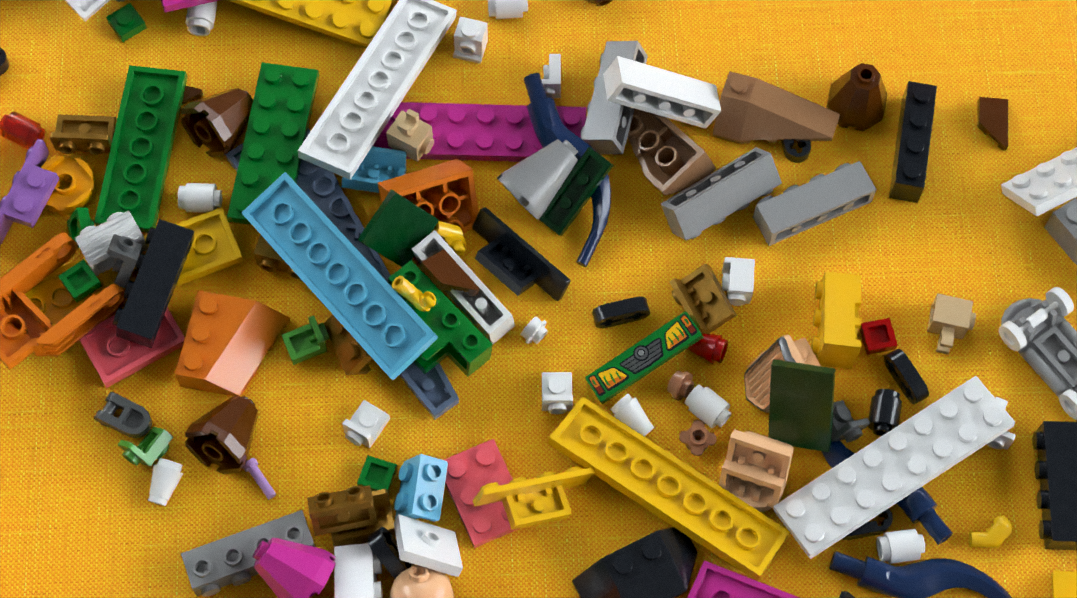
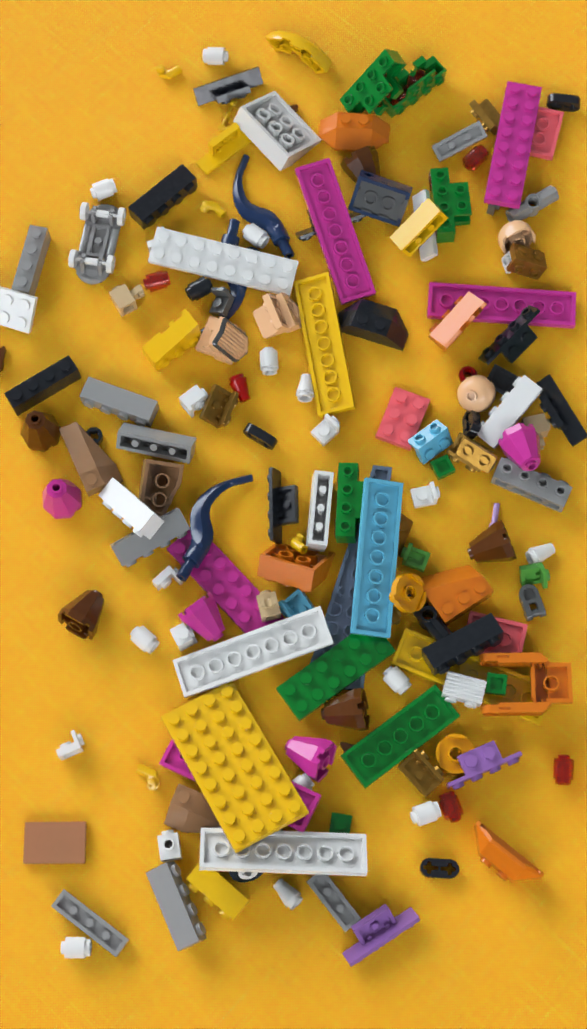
camera: 130 degrees left, 5 degrees up
green plate [67,207,94,248] -> none
dark grey bracket [107,234,142,288] -> none
dark green tile [358,189,439,267] -> none
yellow arm [392,276,436,312] -> none
white plate [394,514,463,577] -> none
reddish brown tile [419,249,480,296] -> none
yellow bracket [473,466,595,530] -> none
light grey cone [497,139,578,220] -> none
white plate [521,316,548,344] -> none
dark green tile [539,147,614,236] -> none
tile [585,311,704,404] -> none
nougat plate [667,371,694,401] -> none
nougat plate [679,420,716,456] -> none
dark green tile [768,359,836,452] -> none
red plate [859,318,898,355] -> none
black beam [884,349,929,405] -> none
none -> dark pink cone [42,479,82,519]
none -> clear red brick [143,270,171,293]
none -> dark pink cone [178,592,225,642]
none -> dark pink cone [285,736,337,783]
none -> light orange plate [389,573,427,613]
none -> black piece [407,594,452,641]
none -> white brick [410,801,442,827]

